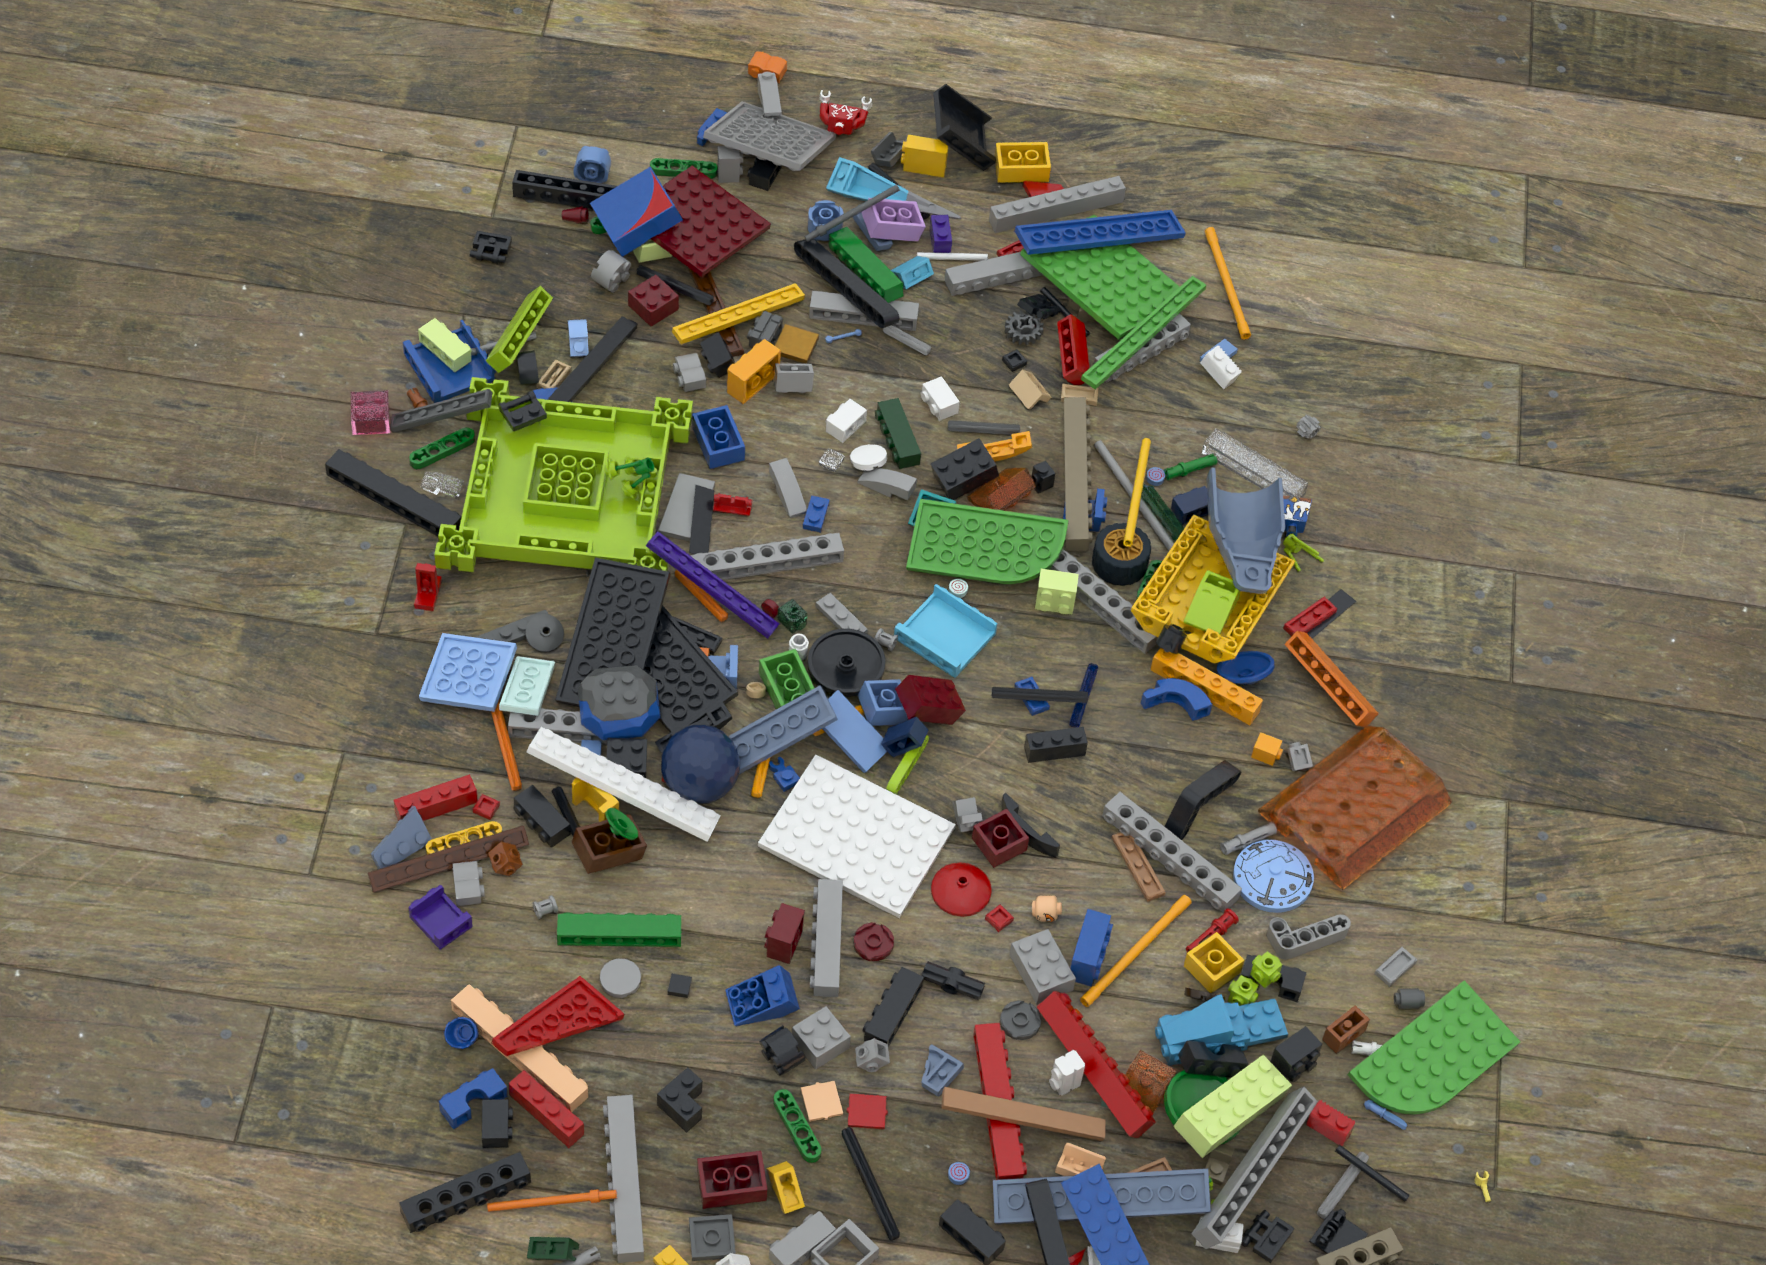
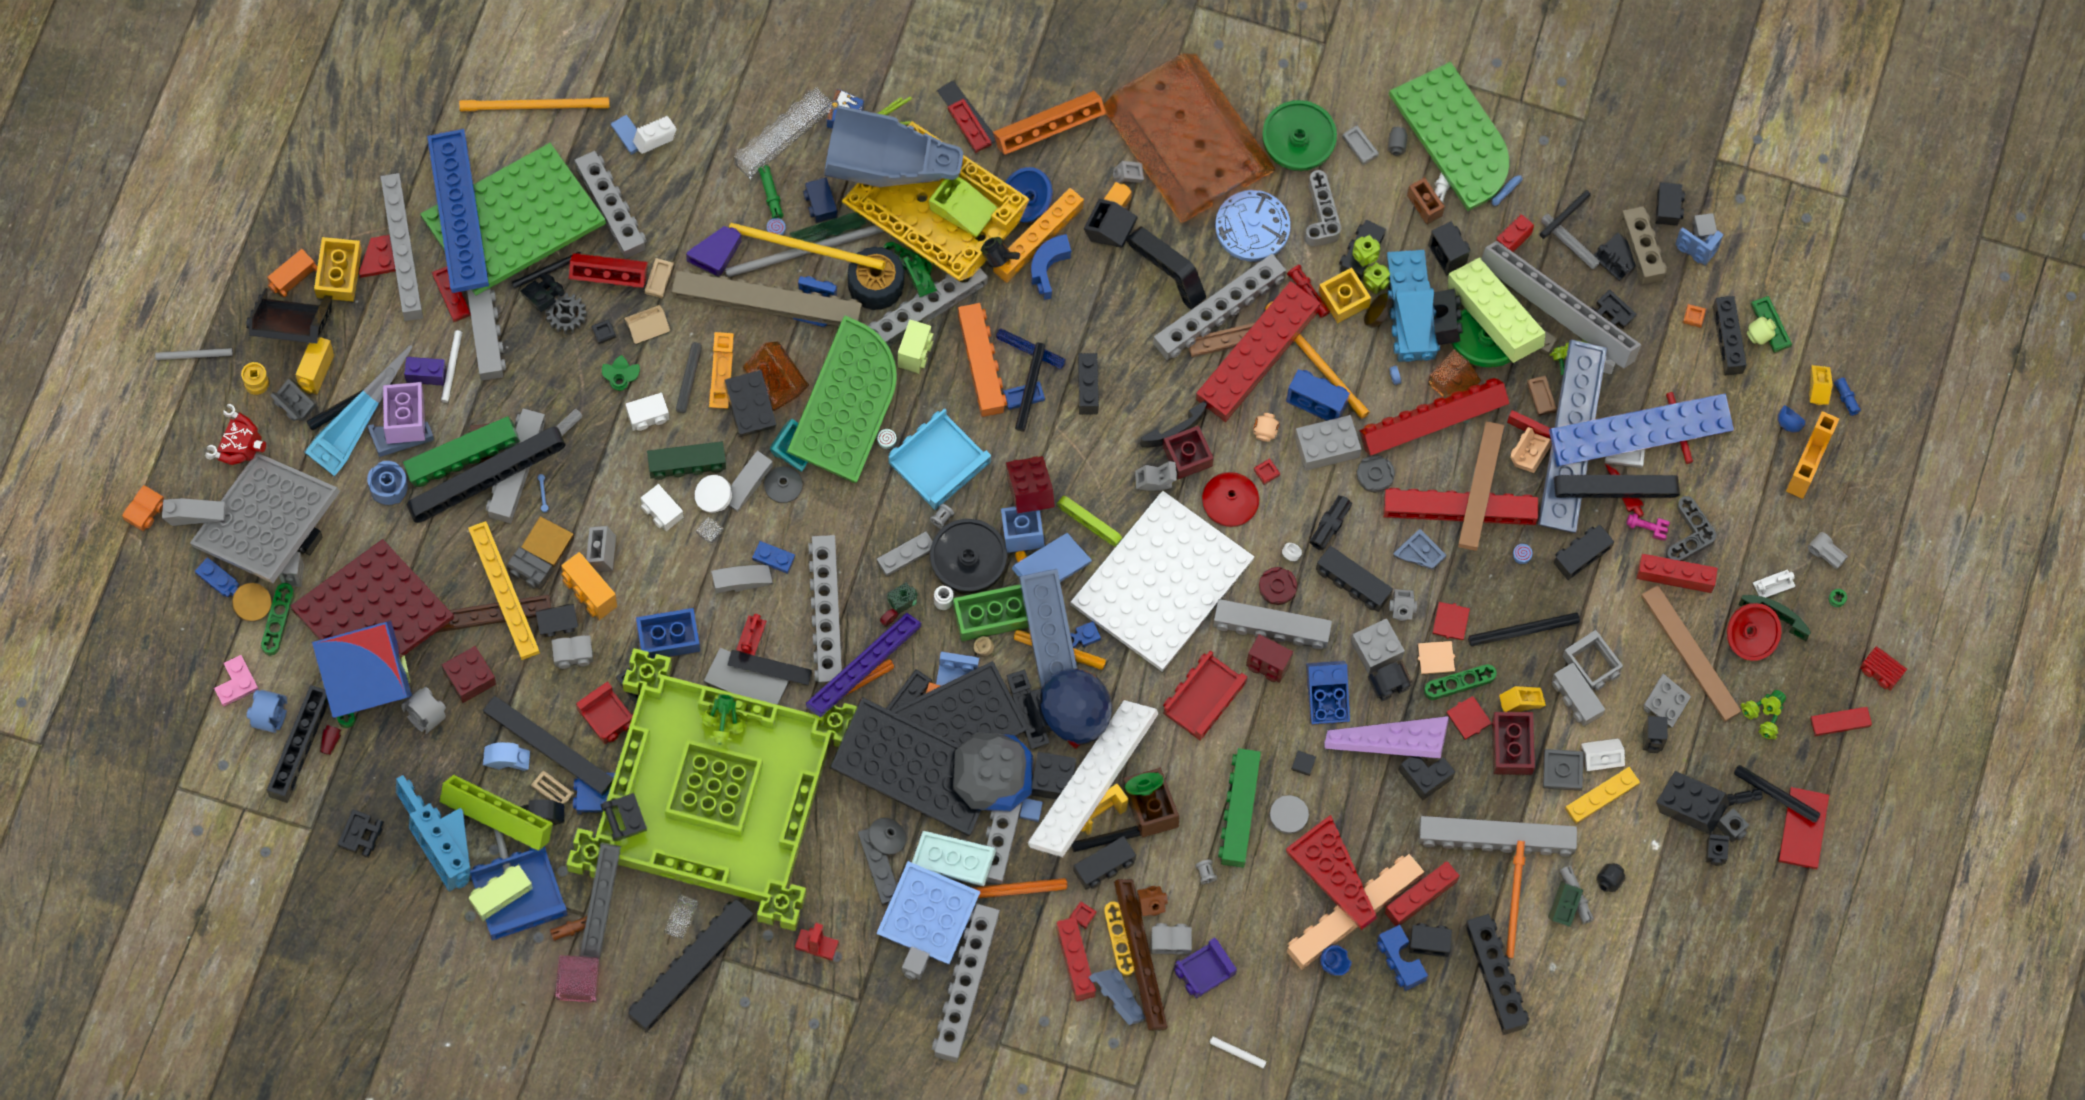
camera: 80 degrees left, 15 degrees up
green beam [409,427,475,469] -> none
black axle [636,265,714,305] -> none
dark grey bar [804,184,900,242] -> none
dark blue brick [881,717,929,757] -> none
medium azure panel [891,256,934,289] -> none
black brick [1028,460,1056,494] -> none
white brick [1049,1050,1085,1095] -> none
bright green plate [1081,276,1206,390] -> none
light grey pin [1220,822,1277,855] -> none
light grey gear [1296,415,1321,439] -> none
light yellow hand [1475,1171,1491,1202] -> none
none -> light grey bar [155,348,233,360]
none -> bright pink plate [214,655,259,707]
none -> pearl gold tile [232,583,271,621]
none -> yellow wheel [241,362,269,395]
none -> orange brick [267,249,317,298]
none -> dark azure wedge [396,775,470,892]
none -> red panel [576,681,633,745]
none -> green plate [602,355,640,391]
none -> dark purple slope [686,226,742,277]
none -> dark grey dish [764,467,802,503]
none -> light grey brick [902,946,930,980]
none -> green hinge [903,254,937,298]
none -> light grey brick [932,904,1000,1063]
none -> orange brick [958,303,1007,417]
none -> black slope [1083,199,1138,248]
none -> red panel [1163,650,1248,741]
none -> red brick [1196,281,1320,422]
none -> white bar [1210,1037,1267,1069]
none -> green dish [1262,100,1337,171]
none -> white tile [1282,543,1302,561]
none -> lavender wing [1325,717,1449,758]
none -> medium blue tile [1389,365,1401,385]
none -> red piece [1446,696,1492,740]
none -> red tile [1507,411,1551,439]

